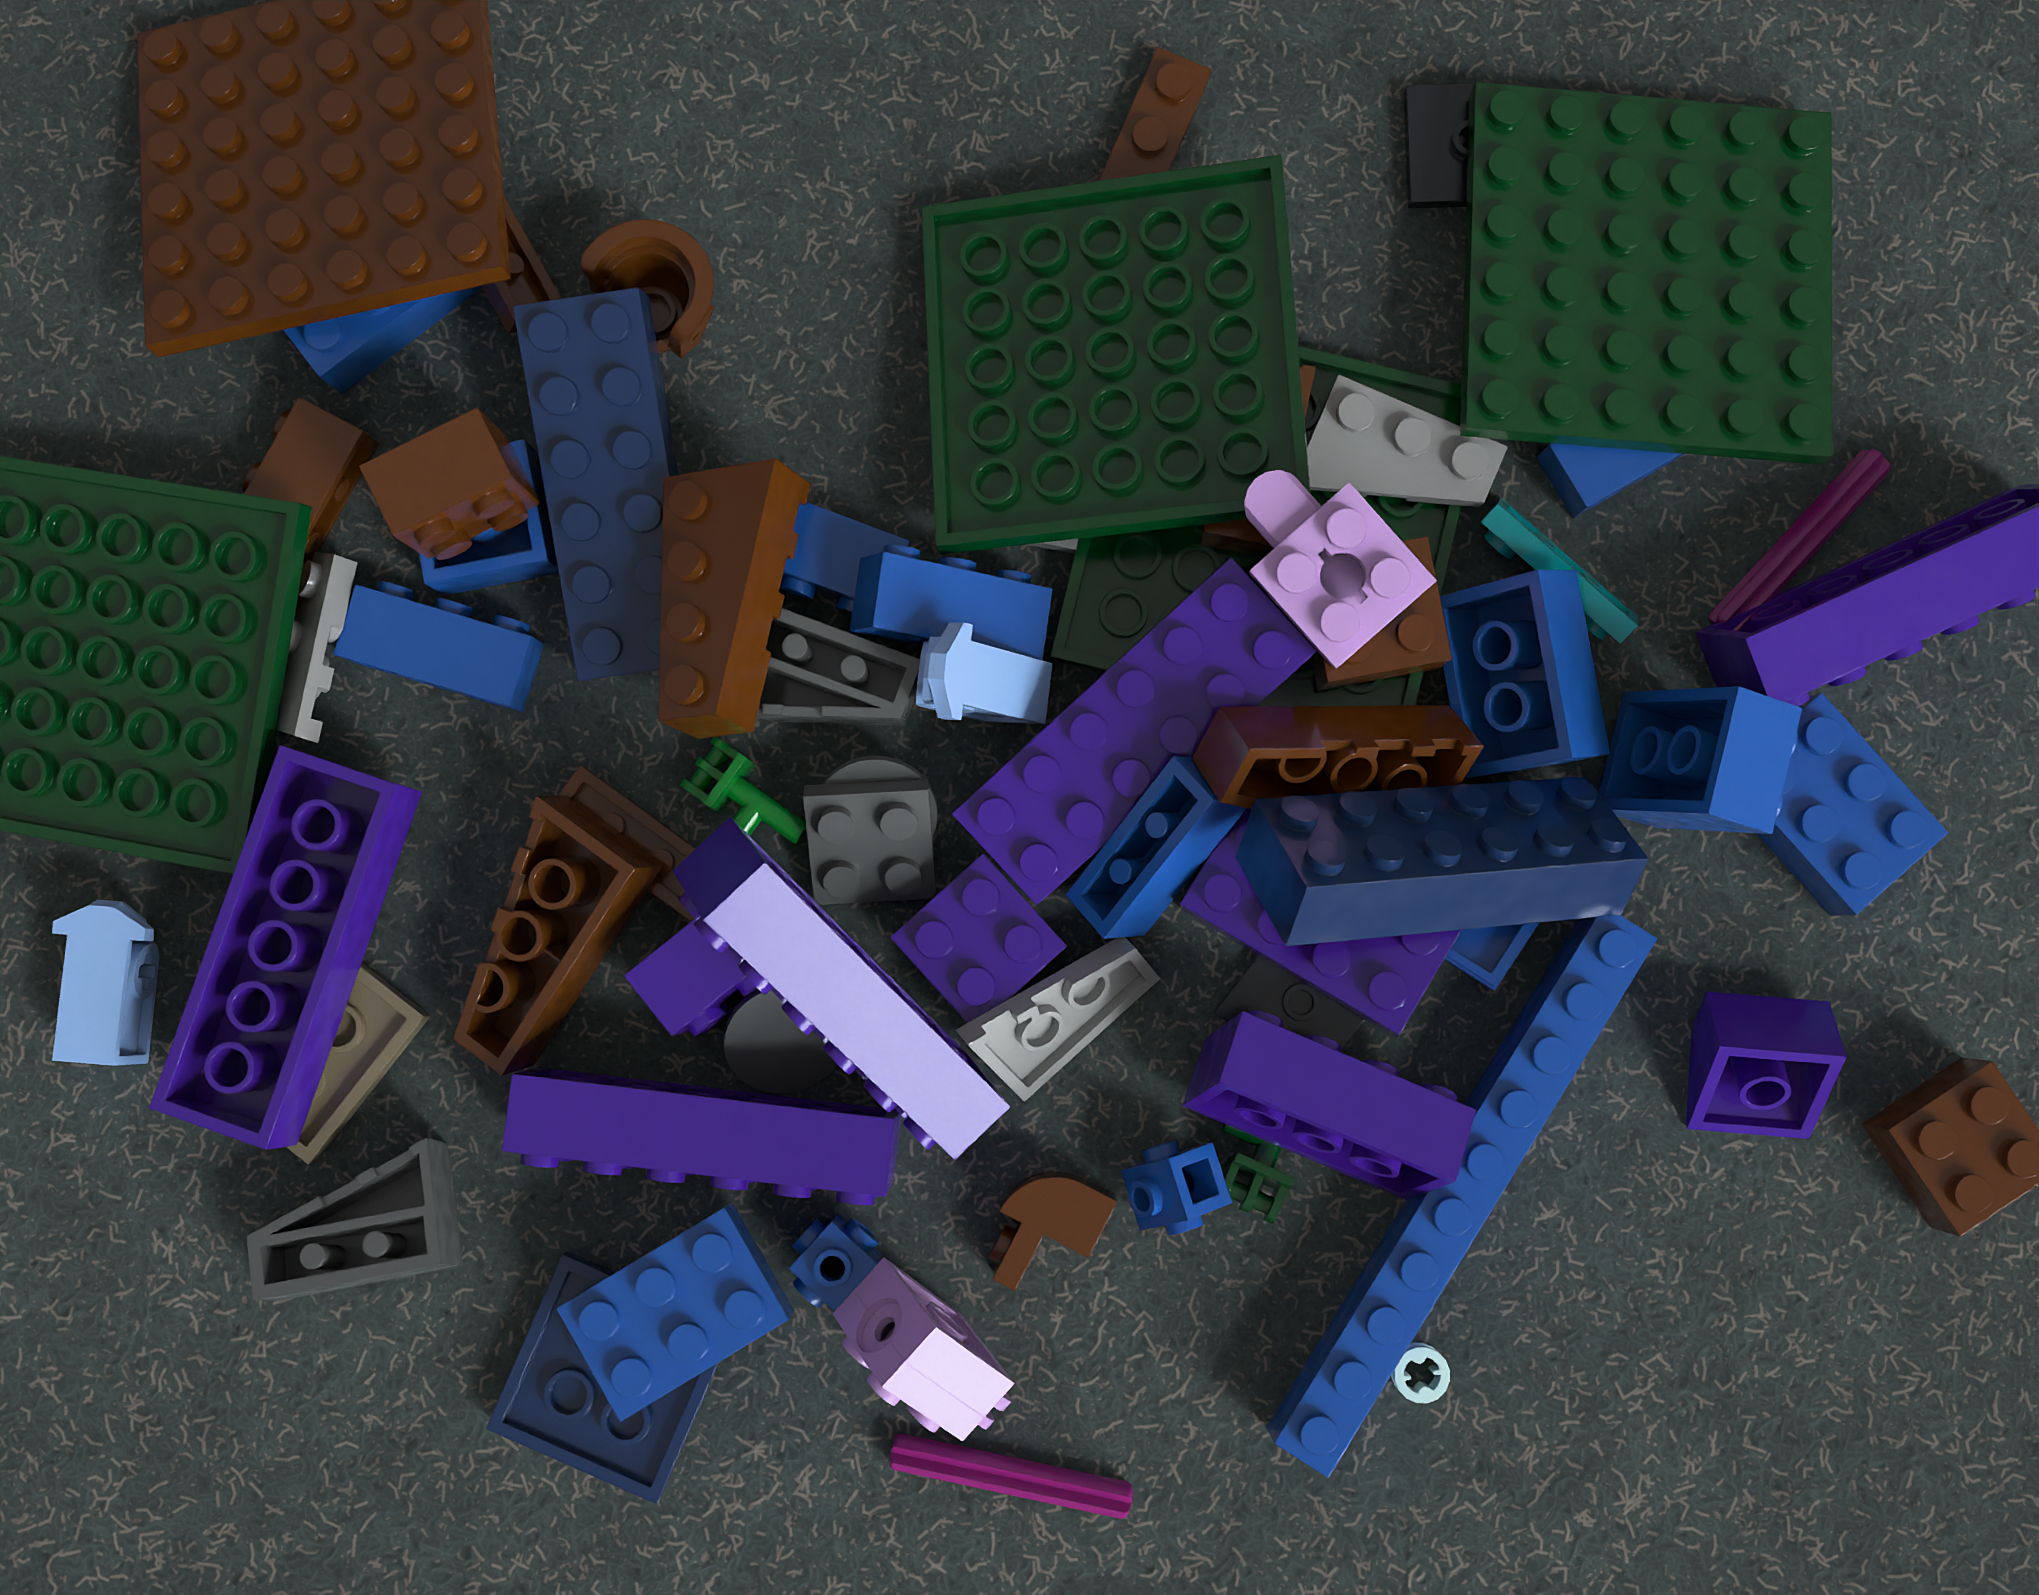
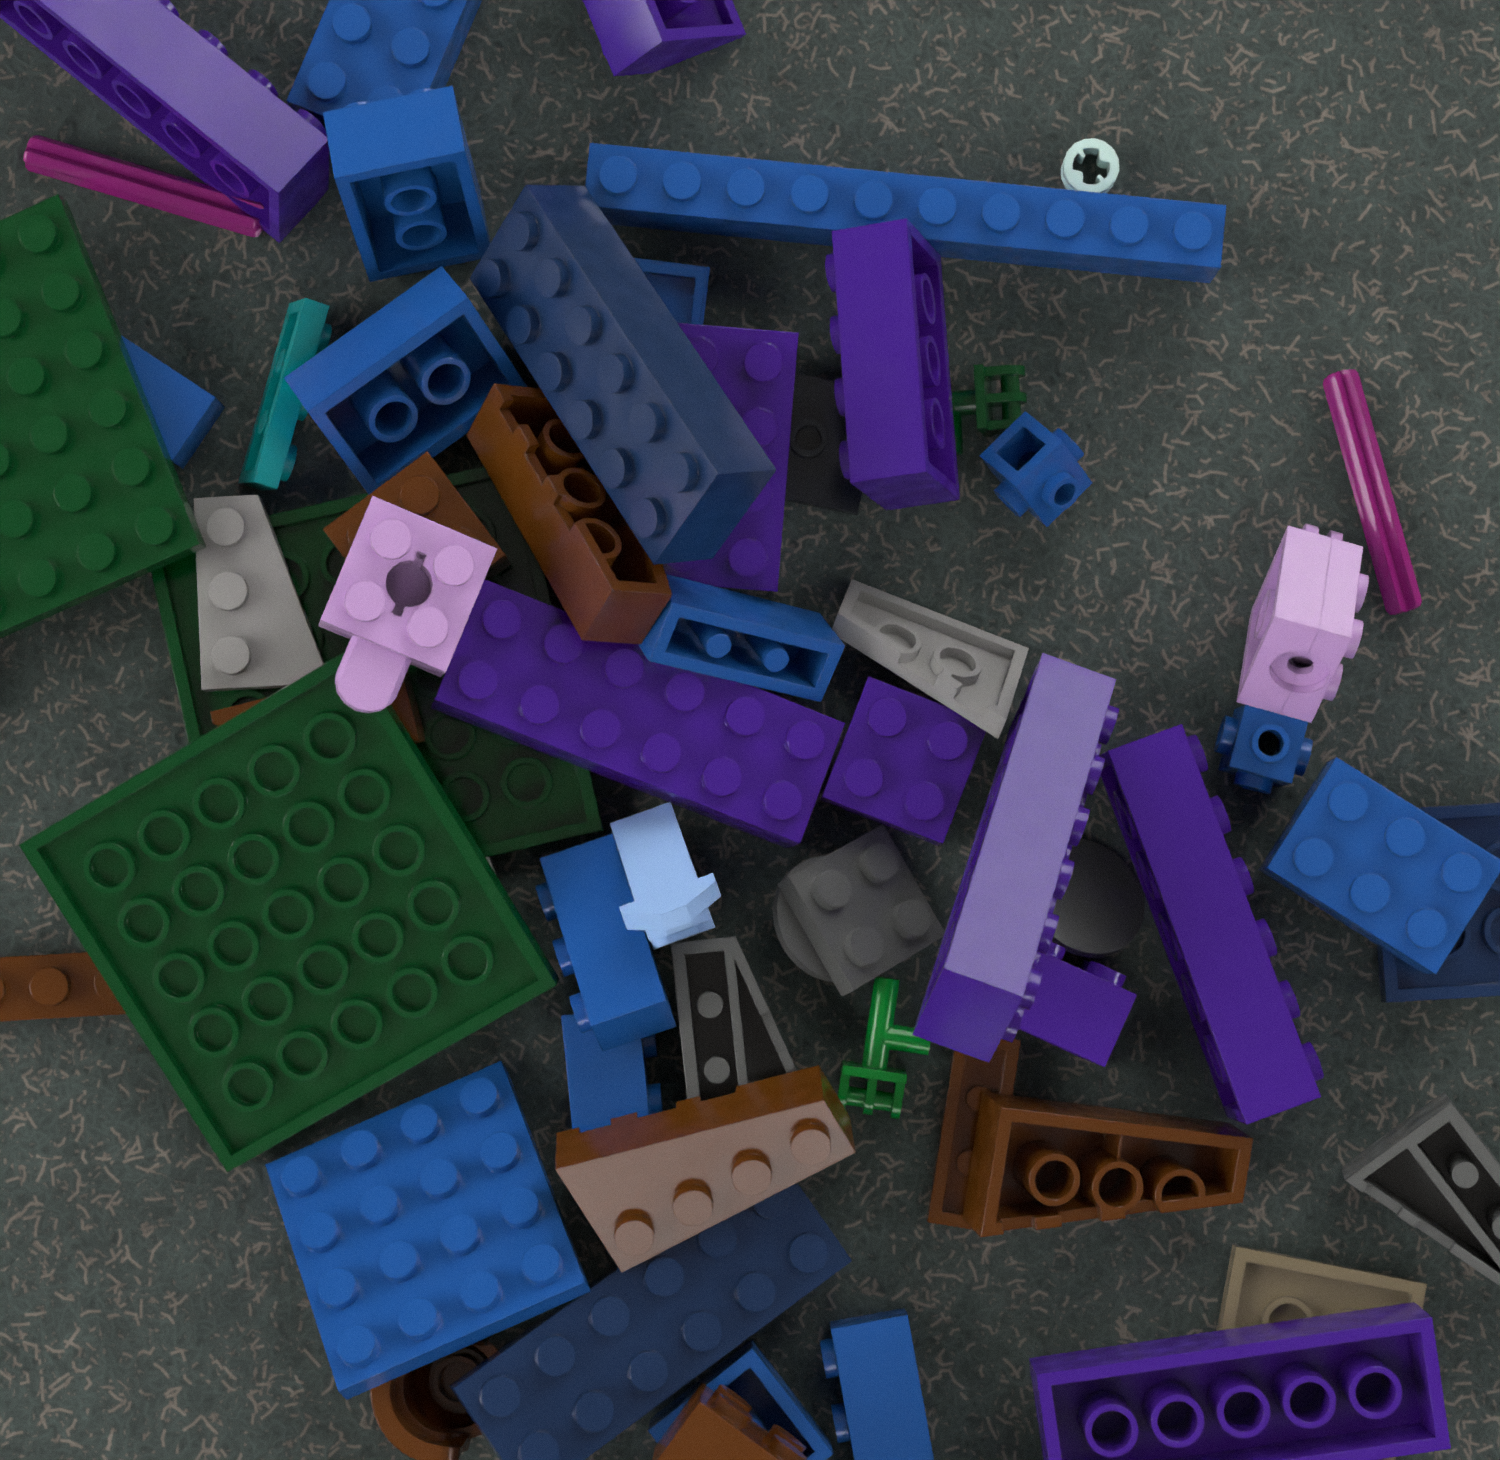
camera: 120 degrees left, 0 degrees up
reddish brown brick [988,1171,1117,1291] -> none
none -> blue plate [265,1061,591,1400]

